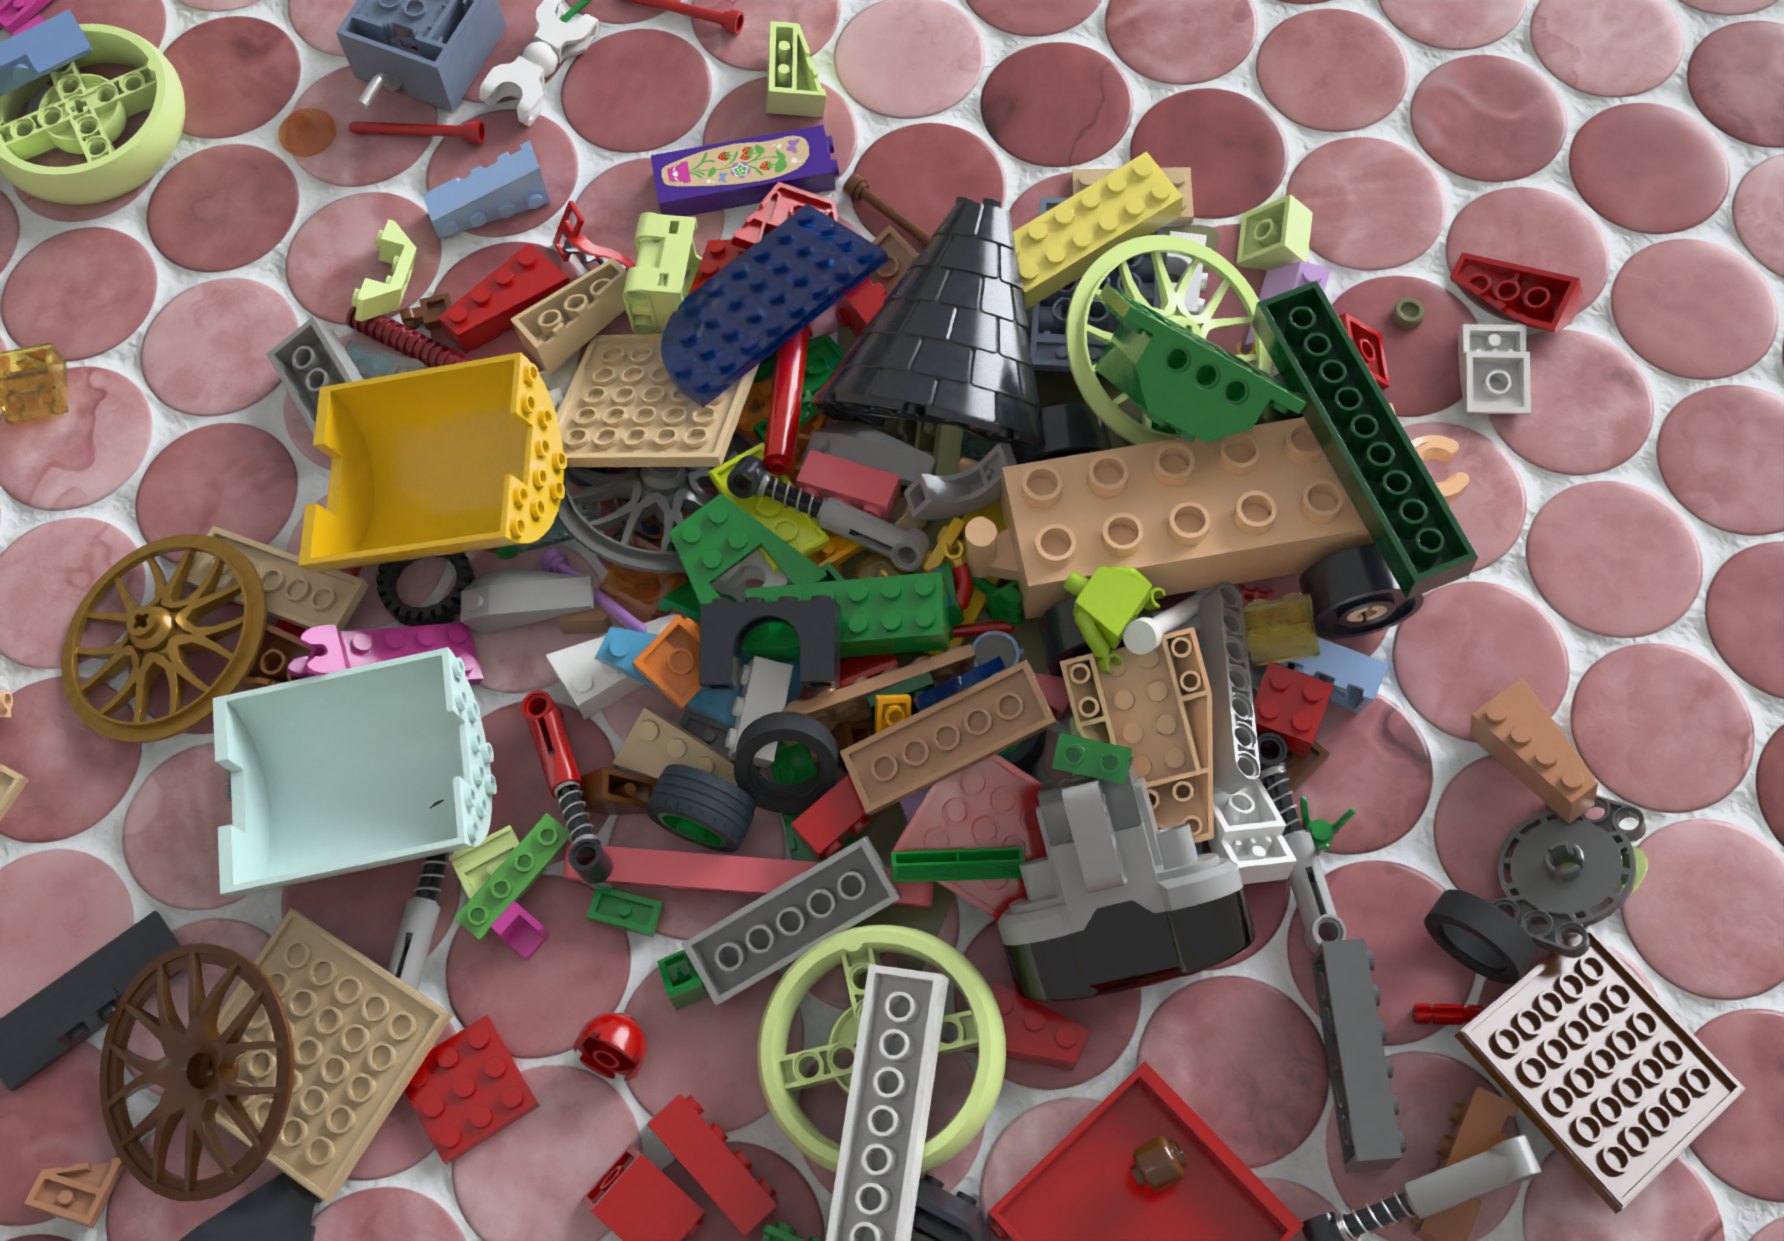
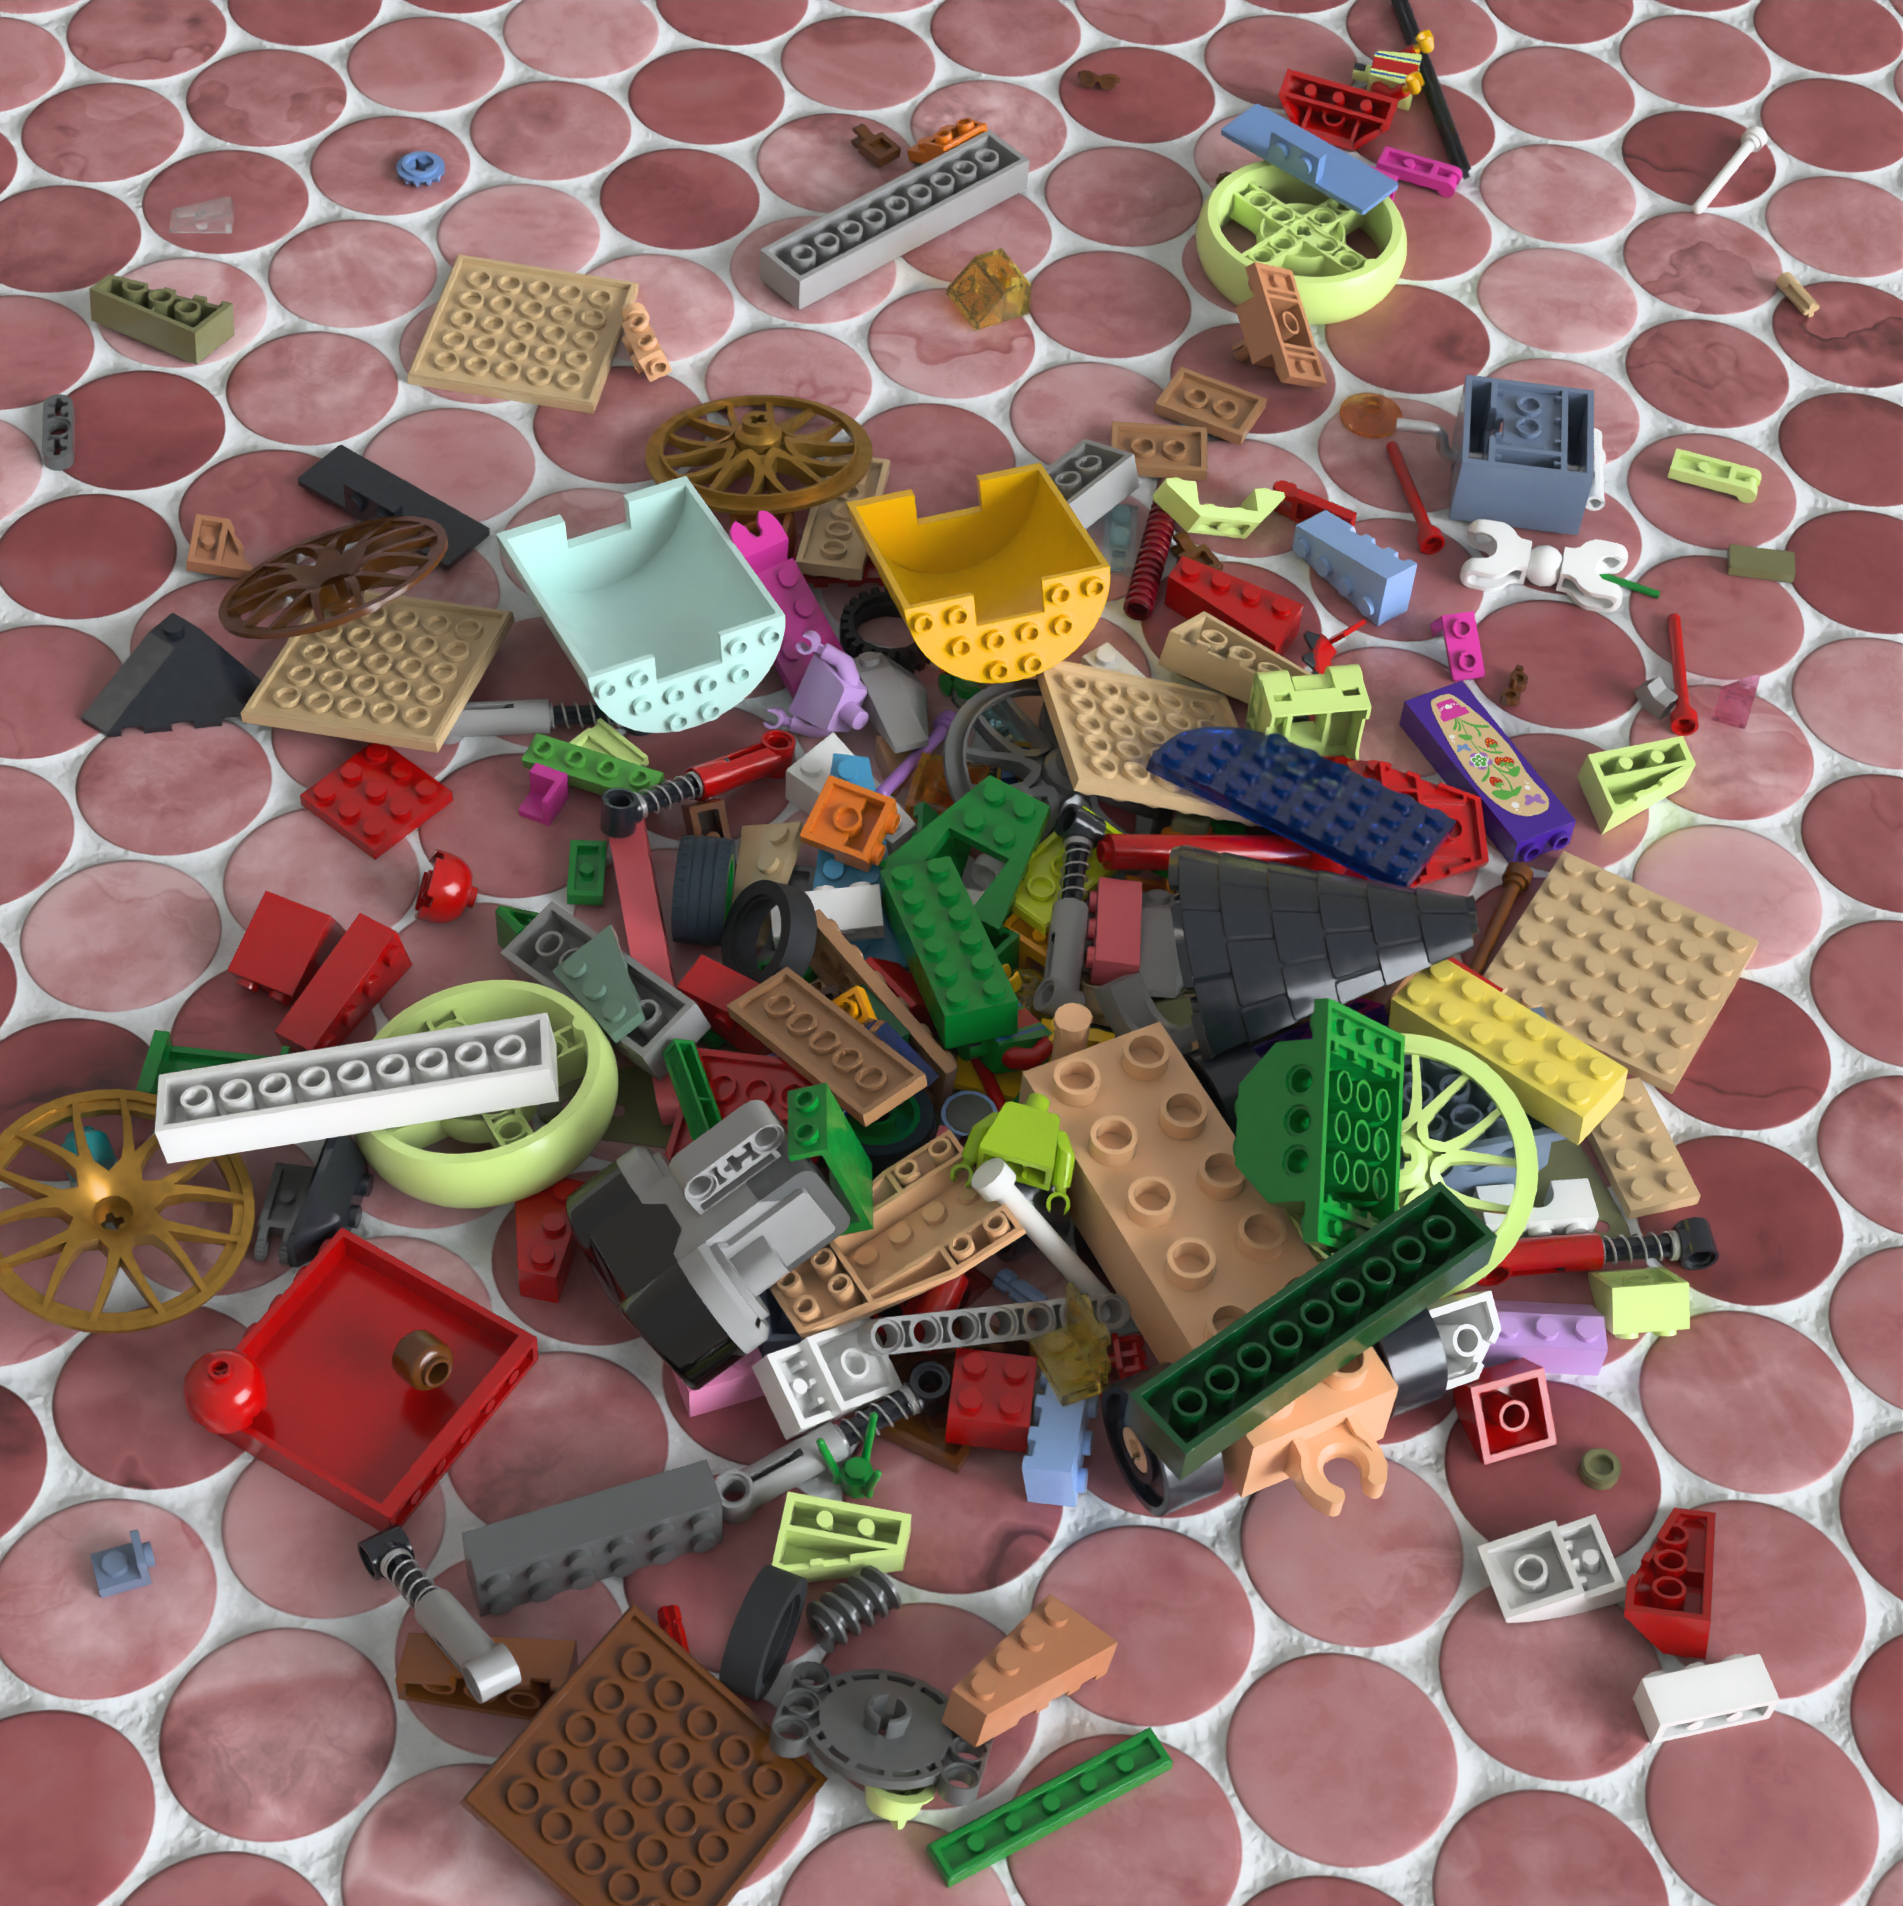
camera: 65 degrees right, 15 degrees down
black arch [699,595,841,691] -> none
none -> sand green wing [552,924,646,1044]
none -> lavender torso [763,630,869,738]
none -> yellowish green wedge [772,1492,911,1583]
none -> dark grey piece [806,1565,901,1653]
none -> green tile [926,1727,1173,1888]
none -> medium nougat plate [1110,421,1207,481]
none -> medium nougat plate [1154,367,1267,445]
none -> nougat brick [1232,262,1327,389]
none -> red hinge [1272,480,1357,528]
none -> dark pink bracket [1430,611,1485,682]
none -> piece [1476,1217,1719,1287]
none -> tan plate [1483,851,1759,1094]
none -> reddish brown piece [1500,665,1528,706]
none -> white brick [1633,1654,1779,1744]
none -> light grey piece [1634,676,1678,720]

